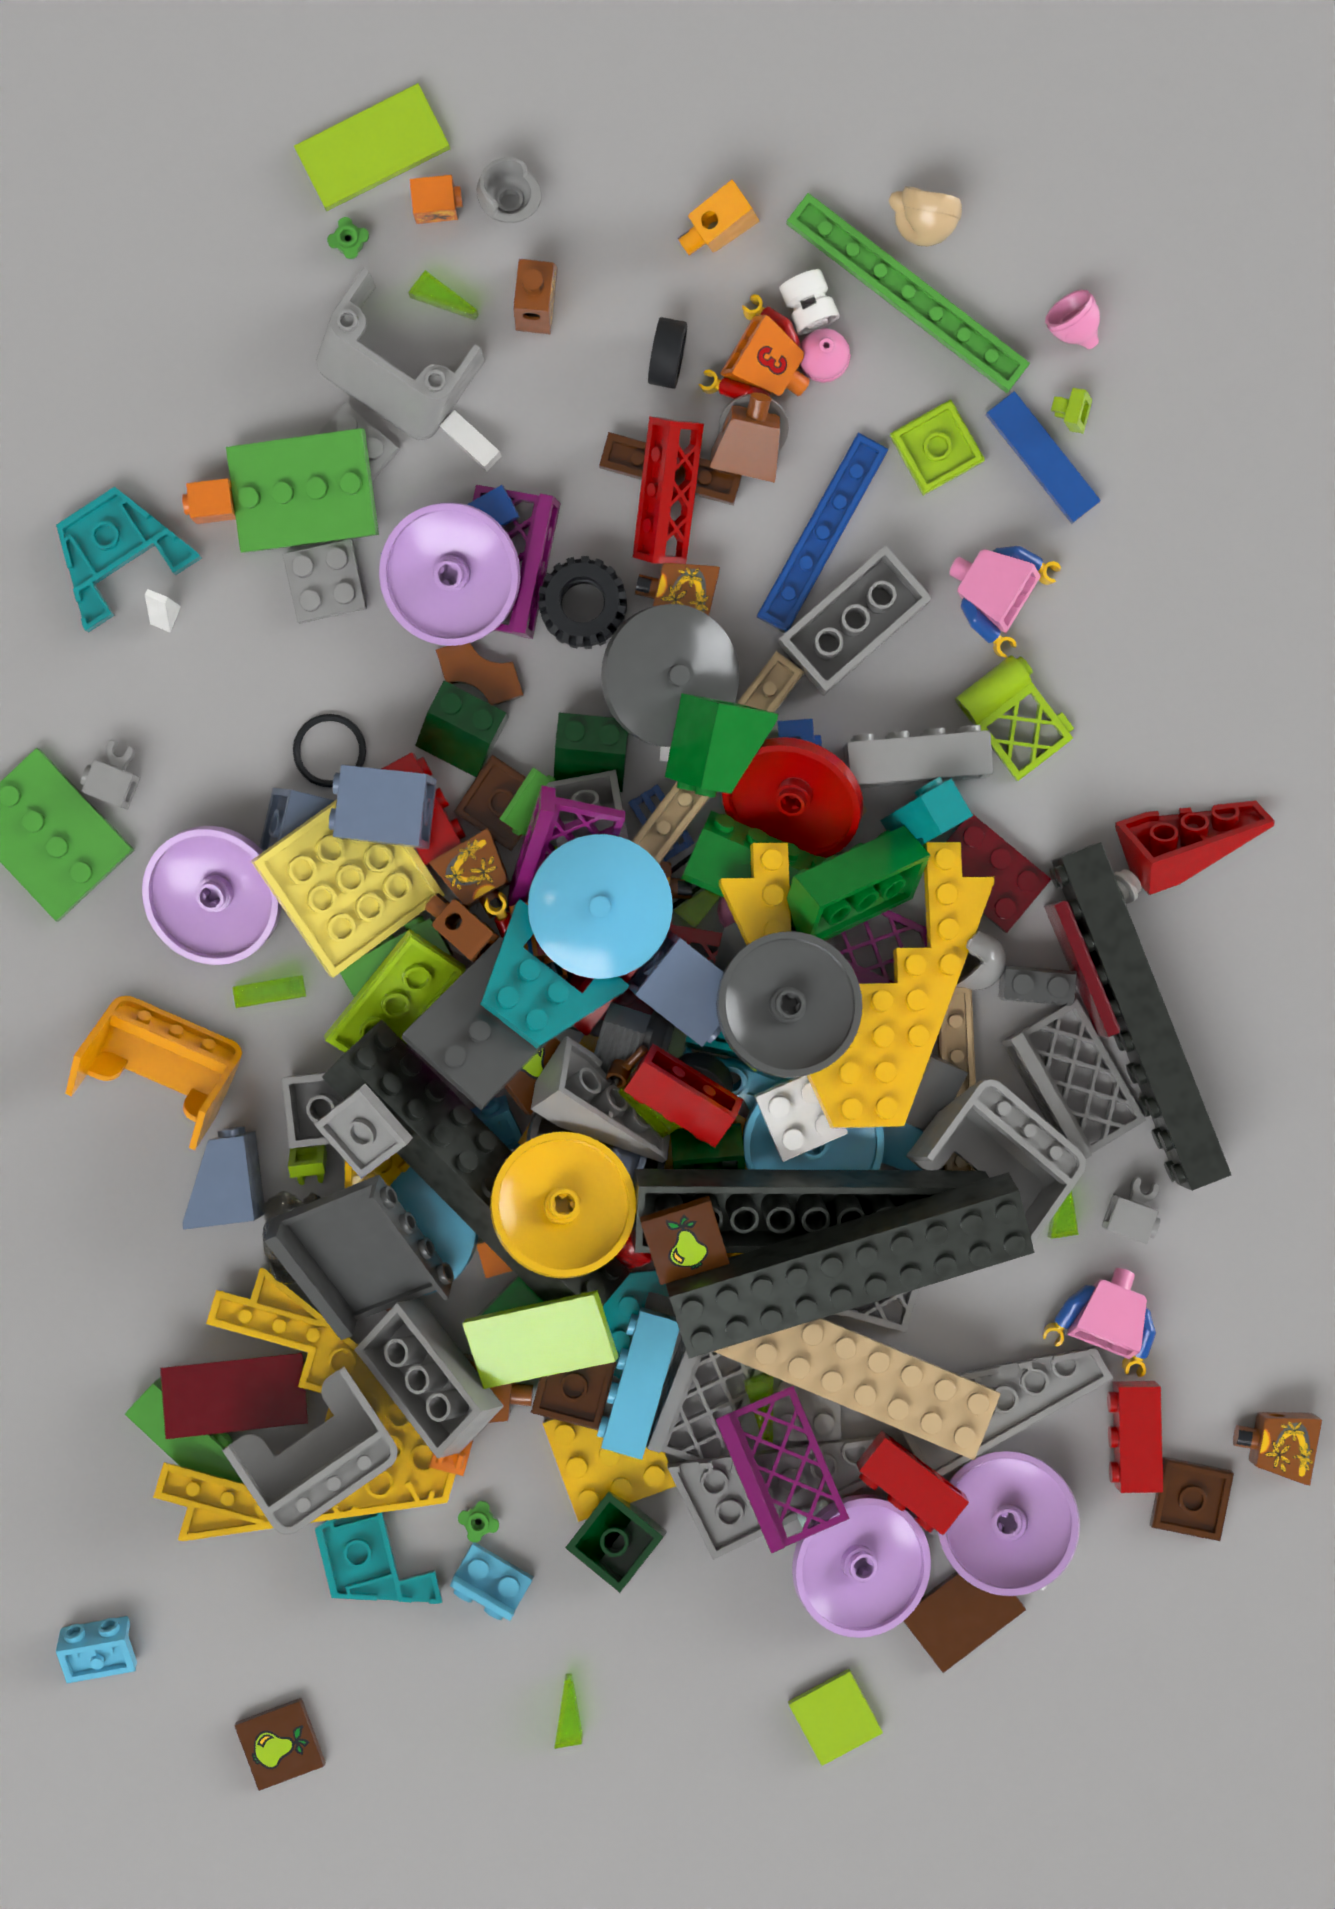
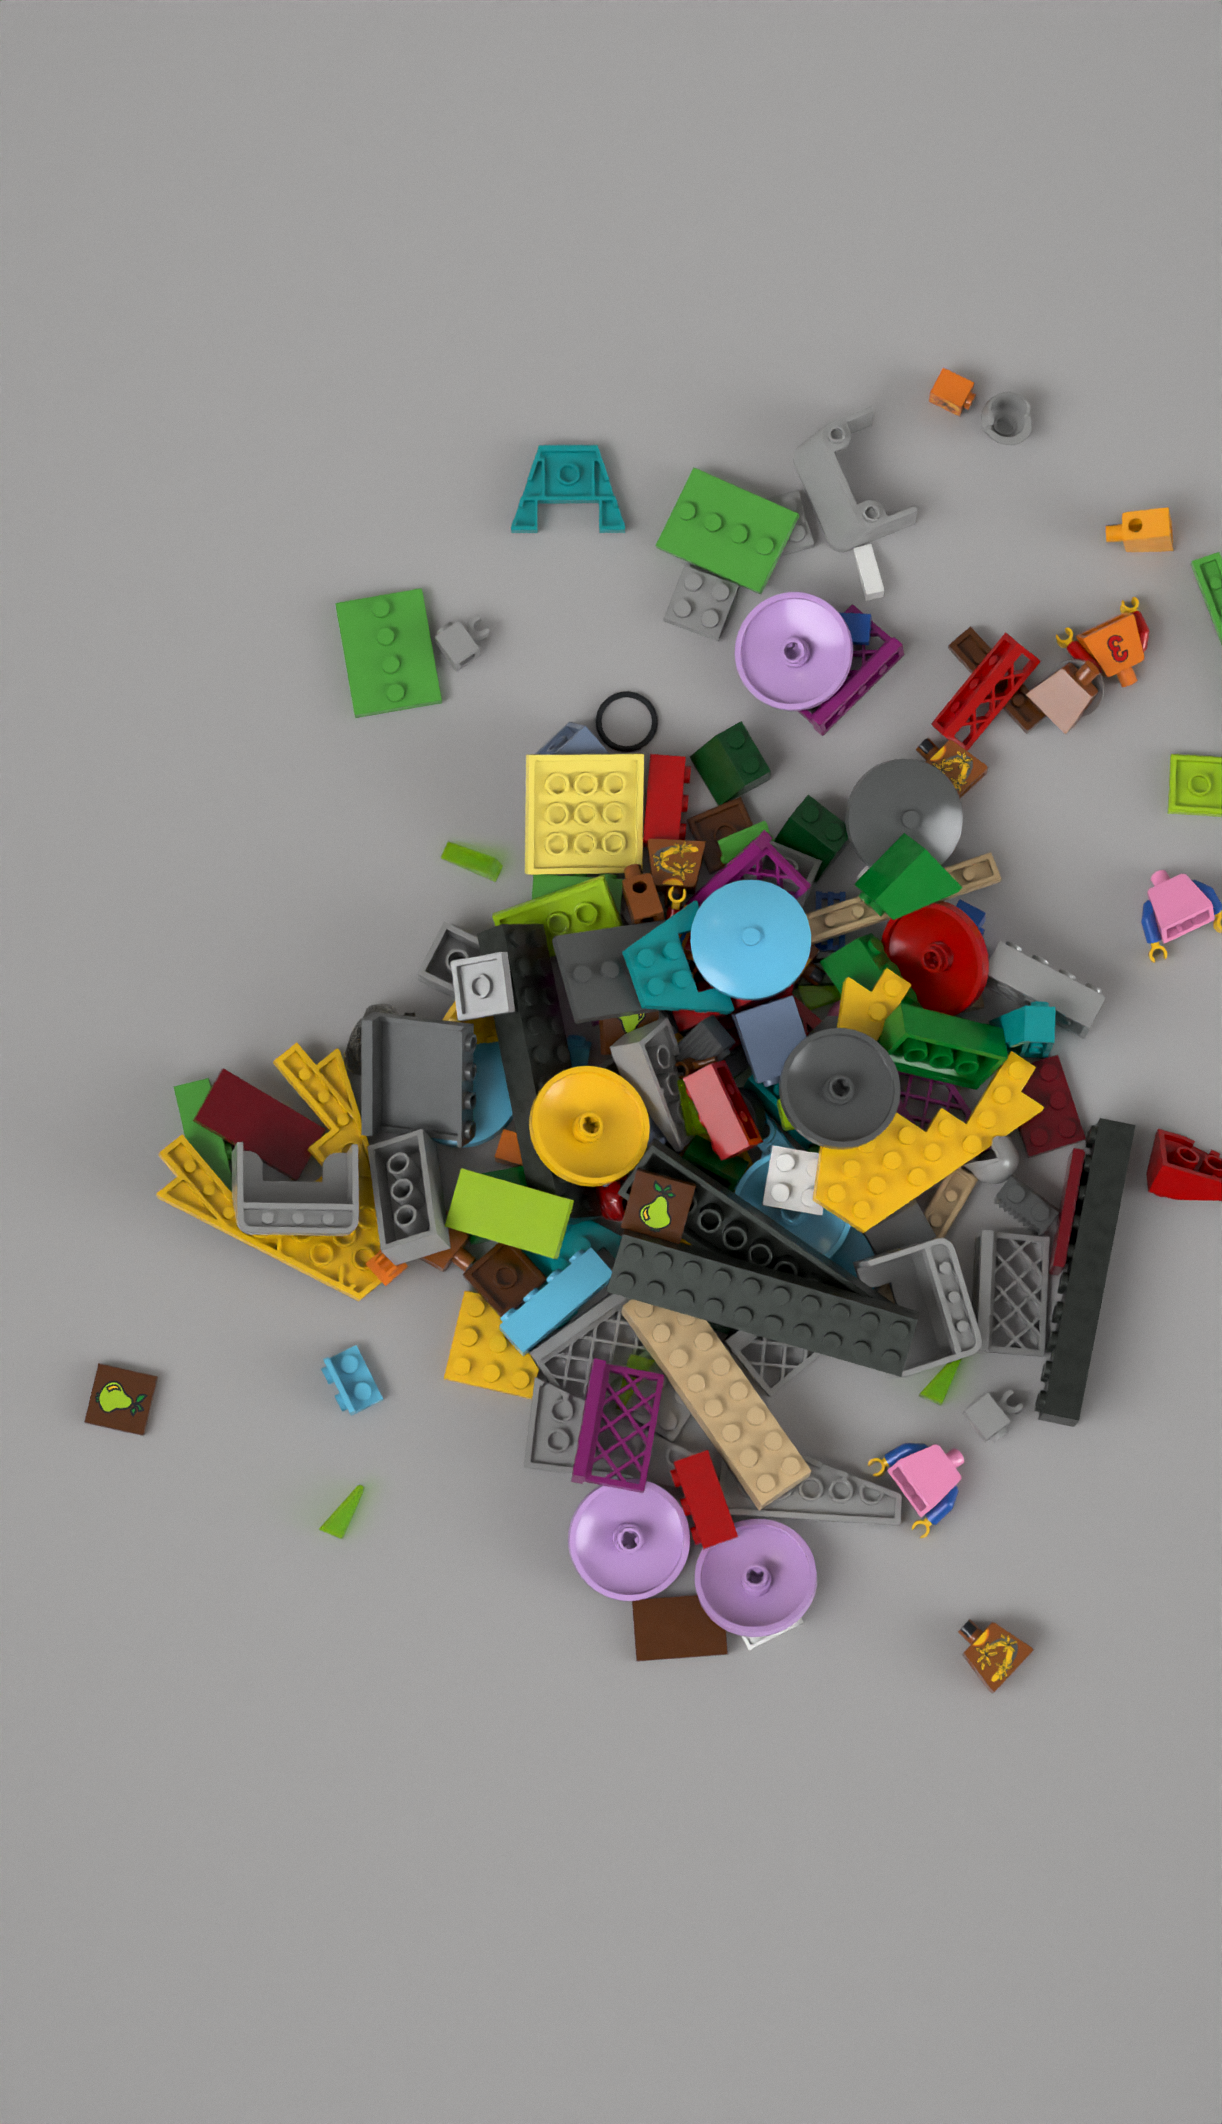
camera: 35 degrees right, 10 degrees down
medium azure bracket [56,1616,137,1683] -> none
light orange windscreen [65,996,242,1150] -> none
lavender dish [142,826,282,965] -> none
white piece [145,589,181,632] -> none
orange brick [182,478,236,524] -> none
sand blue slope [182,1126,266,1230] -> none
lime tile [288,1144,327,1185] -> none
lime tile [294,83,450,212] -> none
teal wing [315,1512,443,1604] -> none
bright green plate [327,217,369,259] -> none
sand blue slope [329,765,437,849] -> none
clear neon green piece [408,270,479,320] -> none
dark orange tile [436,643,524,706] -> none
bright green plate [458,1501,499,1543] -> none
dark orange torso [513,259,558,335] -> none
black tyre [538,556,627,649] -> none
dark green slope [565,1491,667,1593] -> none
black tyre [648,317,687,389] -> none
blue tile [757,432,889,633] -> none
light grey brick [778,545,932,696] -> none
white wheel [779,269,840,335] -> none
lime tile [788,1669,883,1766] -> none
bright pink helmet [799,328,851,383] -> none
lime piece [955,655,1074,781] -> none
red brick [1107,1381,1163,1493] -> none
white plate [1114,869,1142,903] -> none
reddish brown tile [1149,1457,1234,1541] -> none

